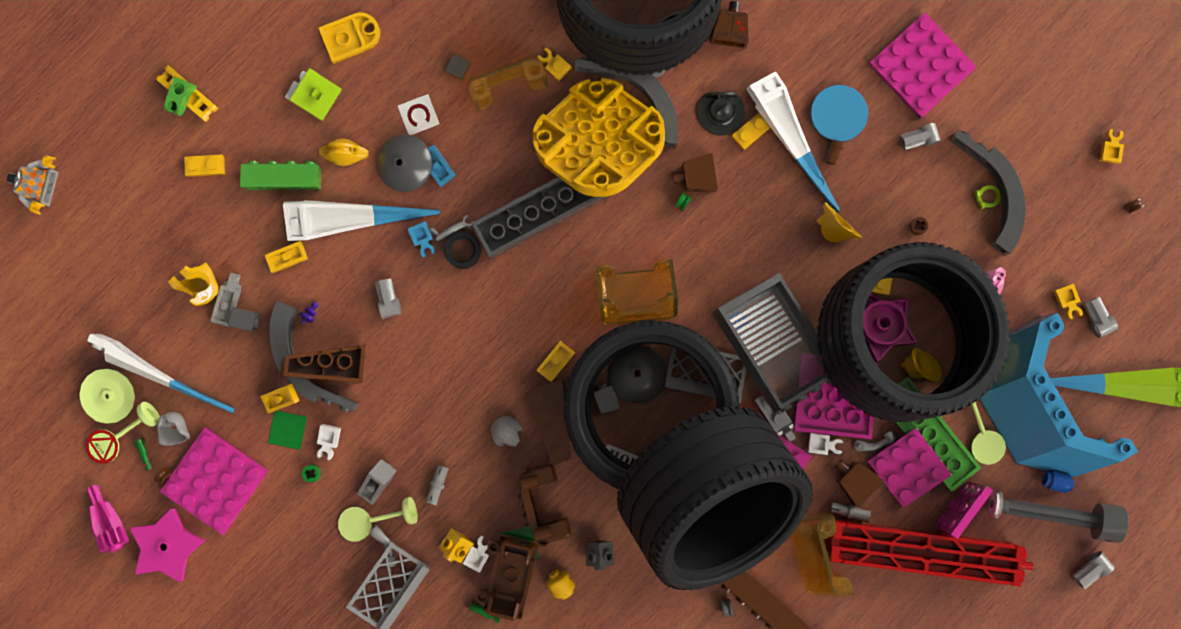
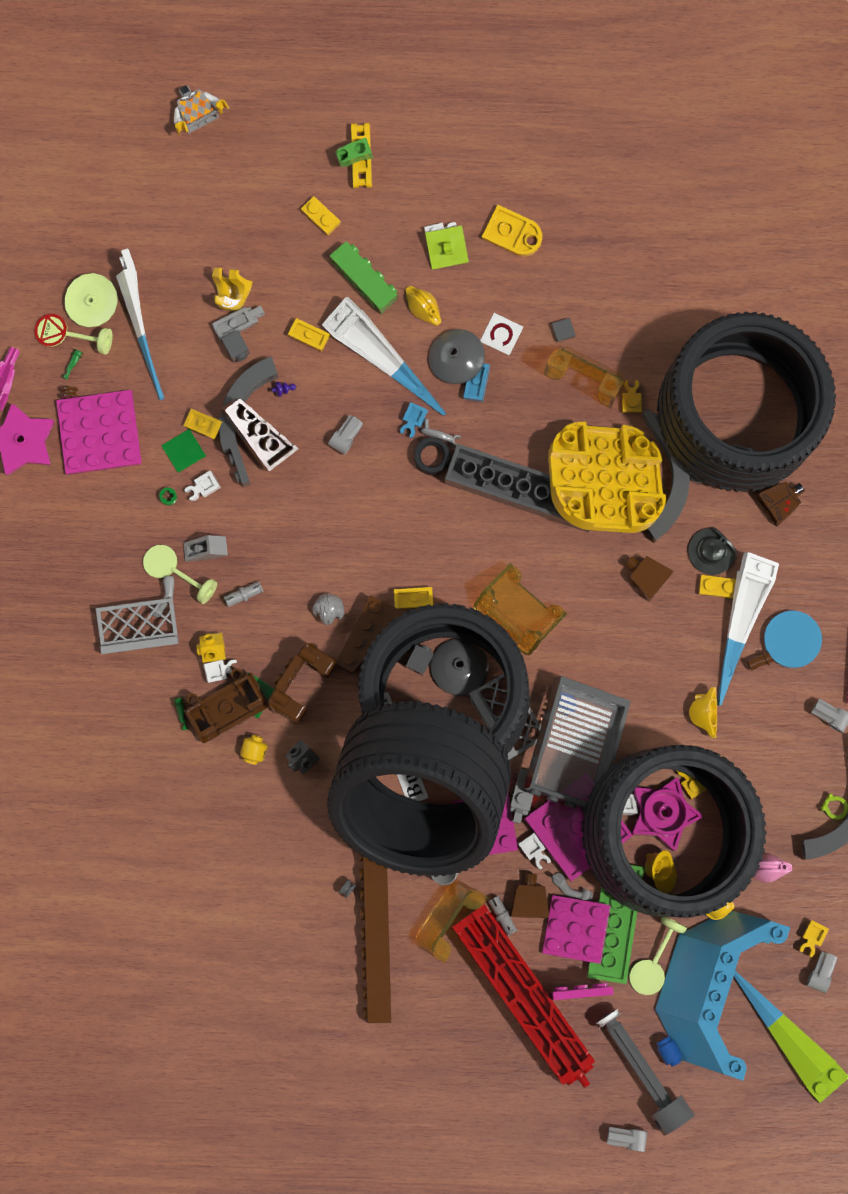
camera: 40 degrees right, 5 degrees down
light grey hair [157,412,190,446] -> none
green bush [675,192,692,211] -> none
reddish brown bush [910,217,928,235] -> none

